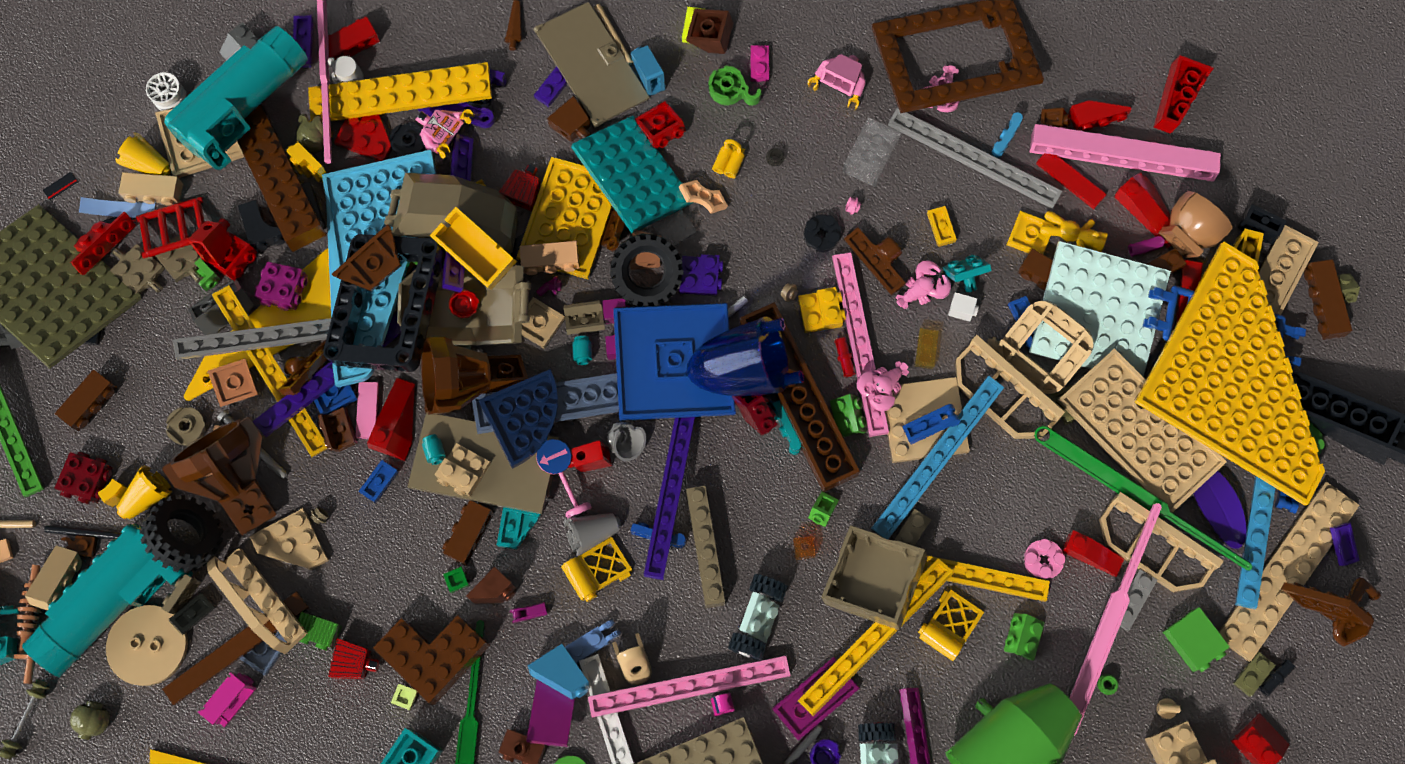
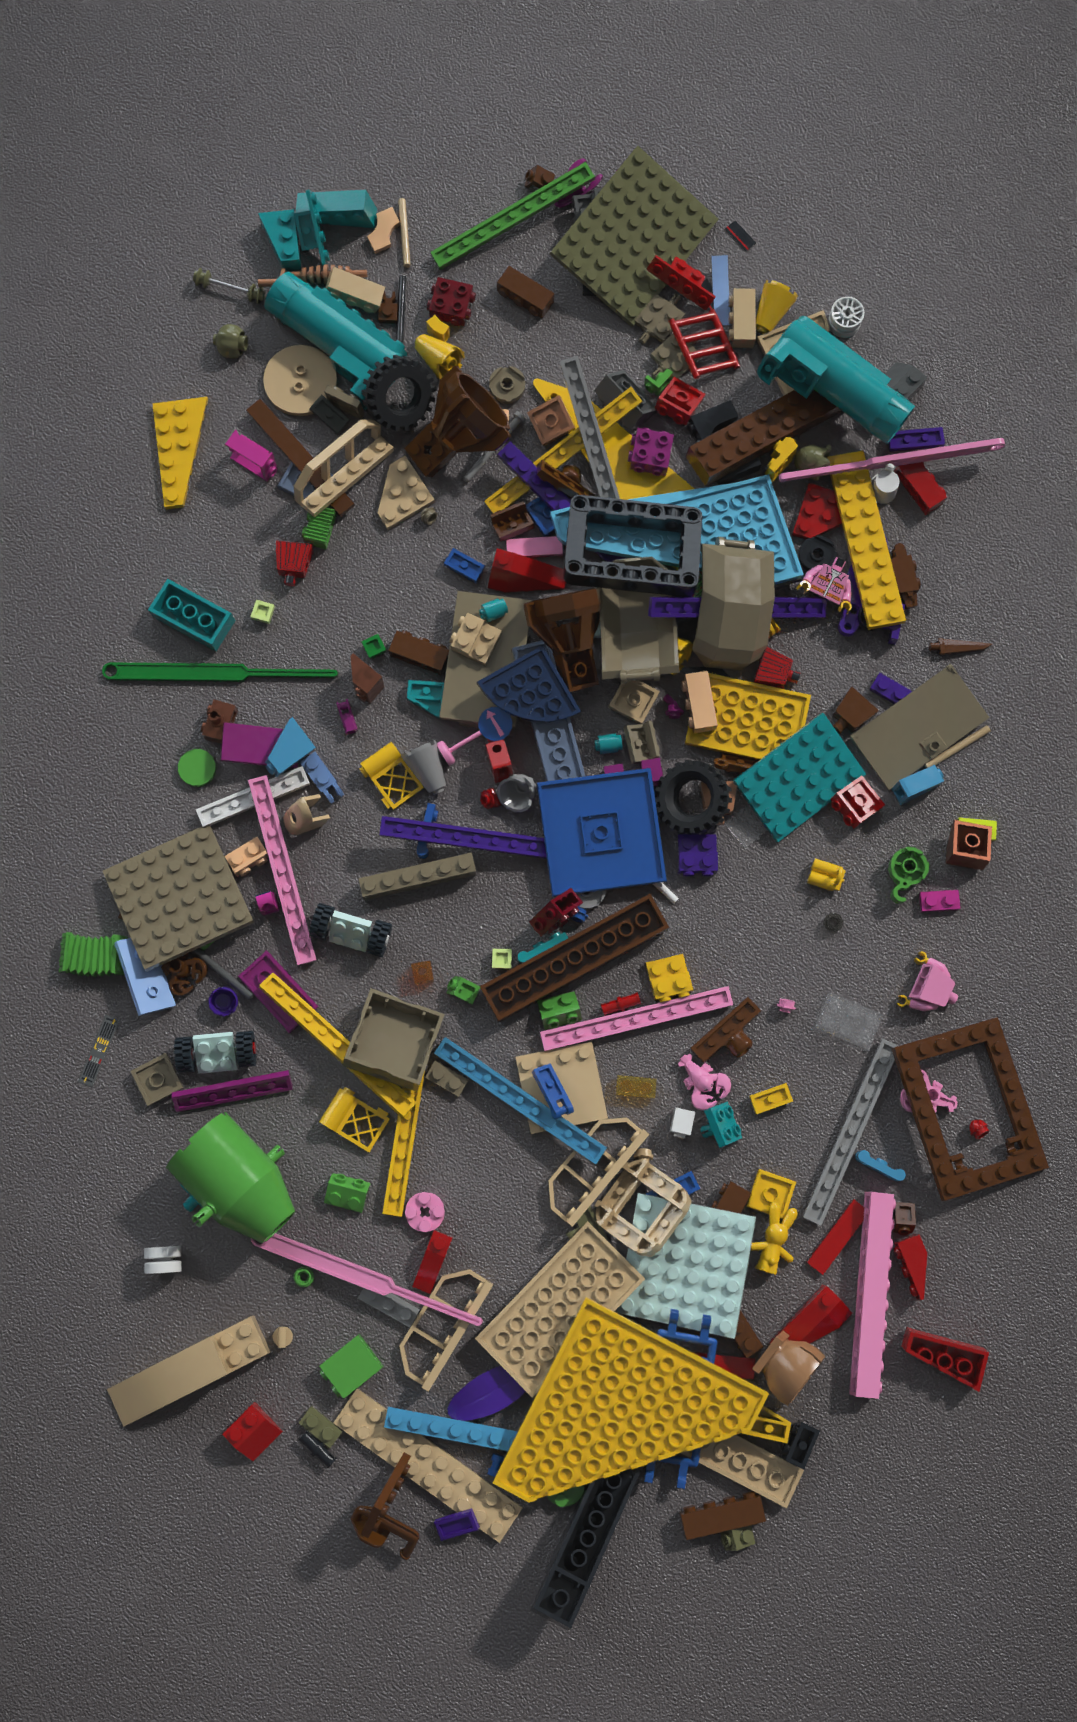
camera: 80 degrees right, 5 degrees up
red torso [188,218,232,266] -> none
reddish brown wing [332,224,401,291] -> none
reddish brown piece [373,615,490,705] -> none
yellow piece [430,207,517,290] -> none
red hair [449,289,479,319] -> none
light nougat tile [679,180,728,214] -> none
clear blue windscreen [686,317,804,396] -> none
tan plate [781,283,798,302] -> none
black plate [804,215,841,252] -> none
bright pink animal [856,361,909,412] -> none
green piece [1034,426,1252,571] -> none
magenta bar [1128,236,1165,257] -> none
none -> light nougat bracket [224,837,269,877]
none -> red plate [480,788,501,809]
none -> yellowish green plate [492,949,512,969]
none -> reddish brown hinge [891,543,921,609]
none -> red plate [969,1119,990,1140]

